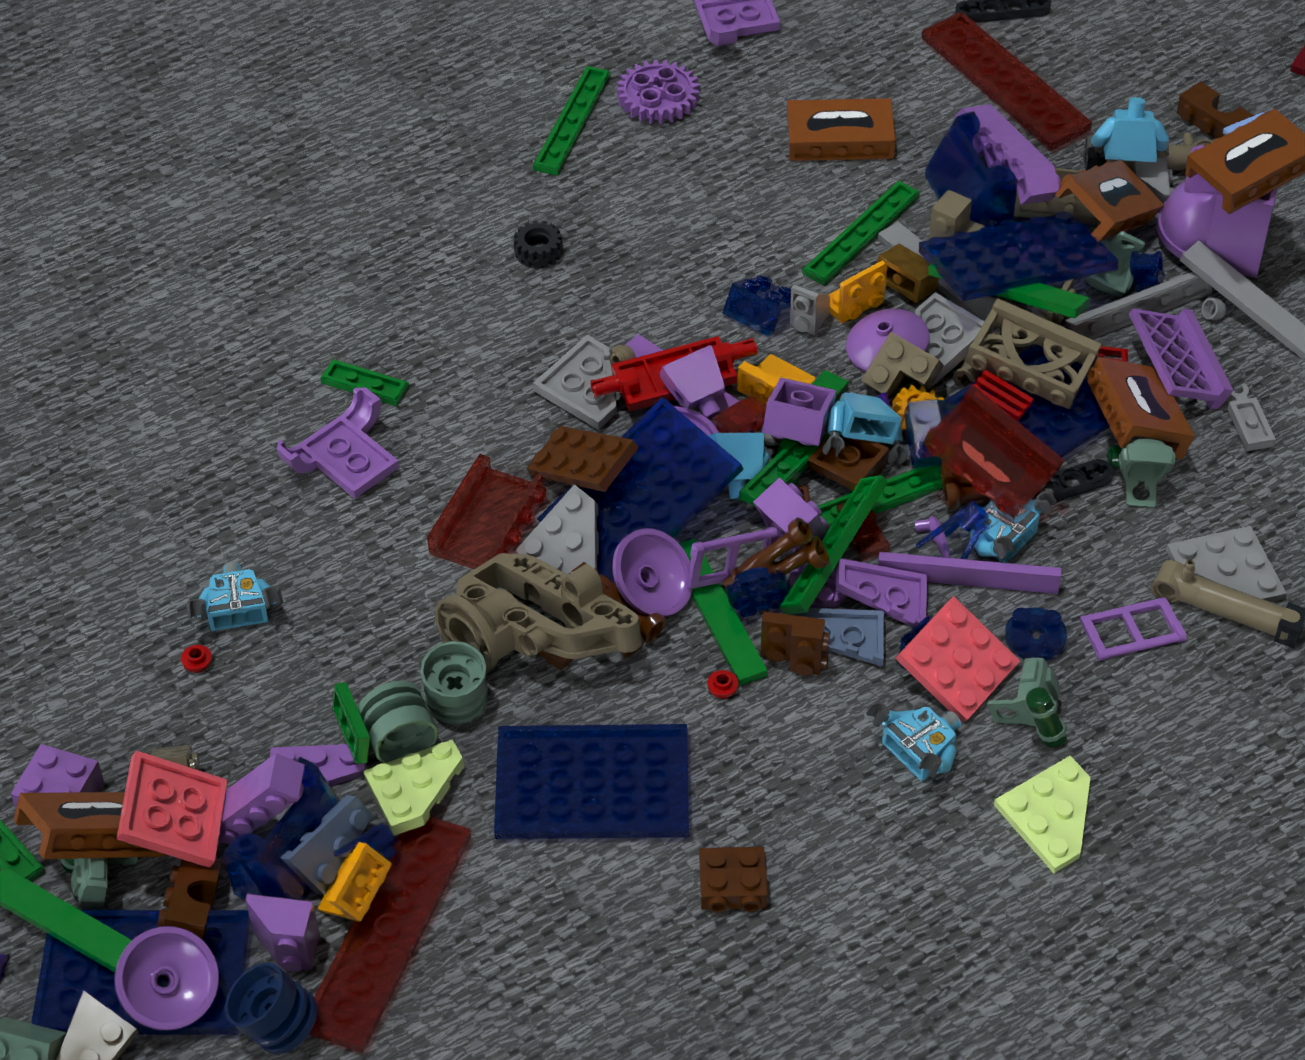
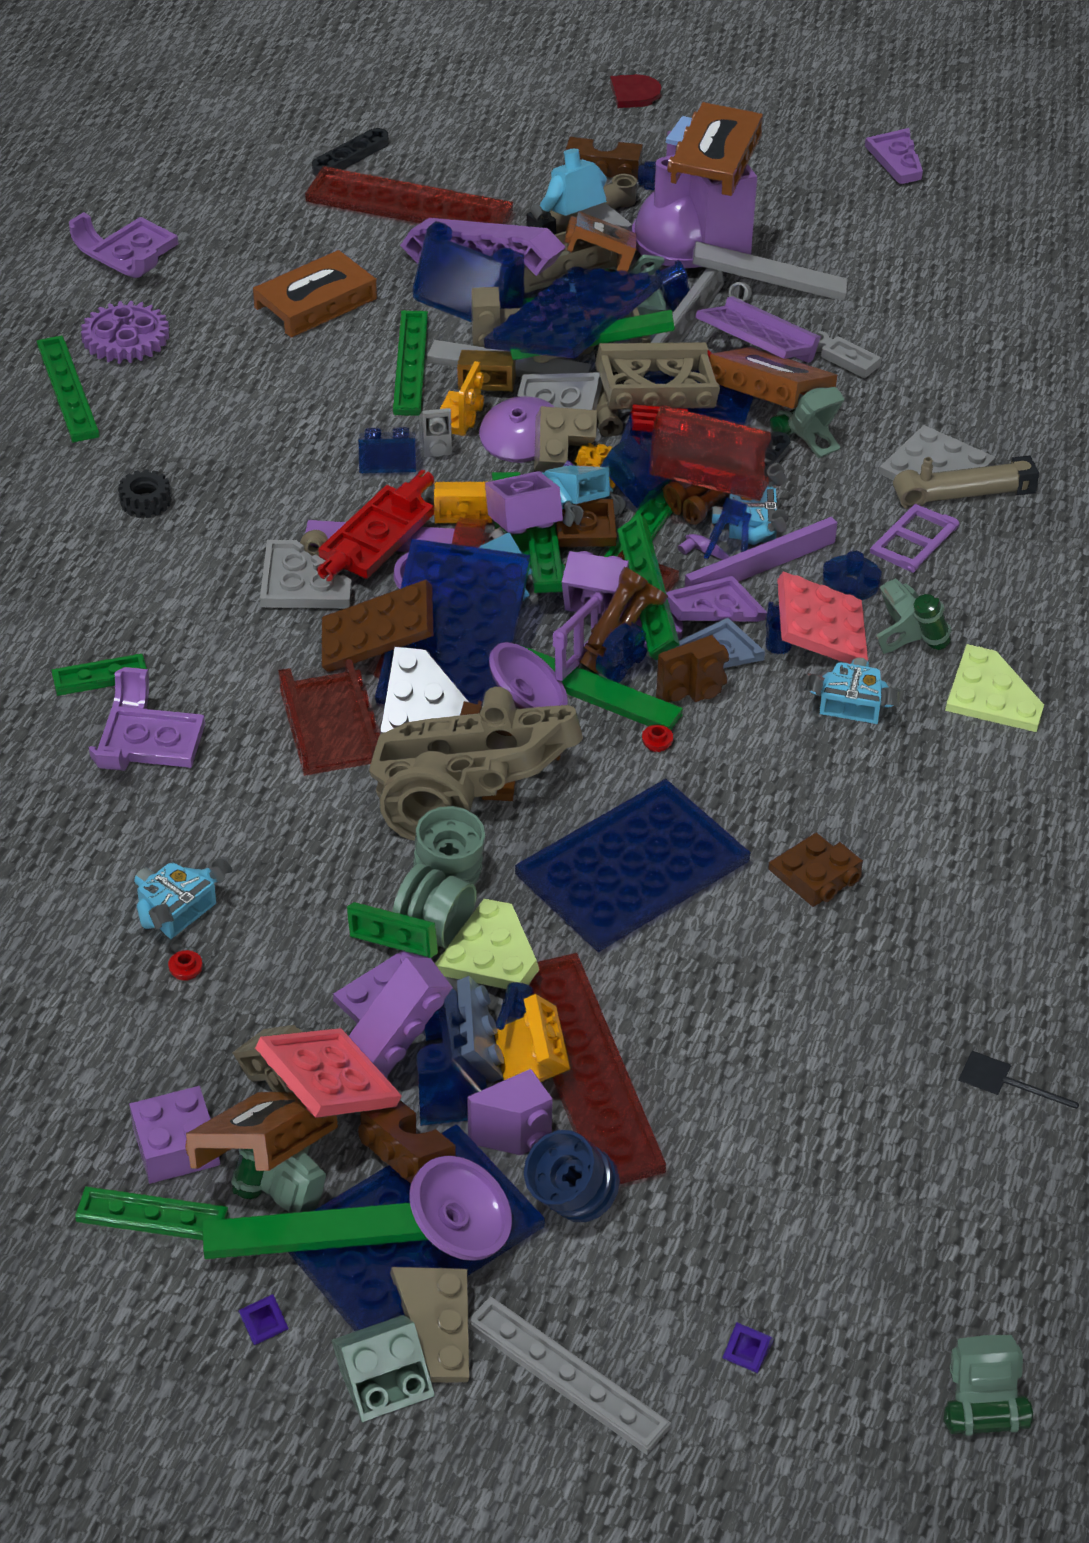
camera: 40 degrees left, 5 degrees down
medium lavender torso [659,345,725,419] -> none

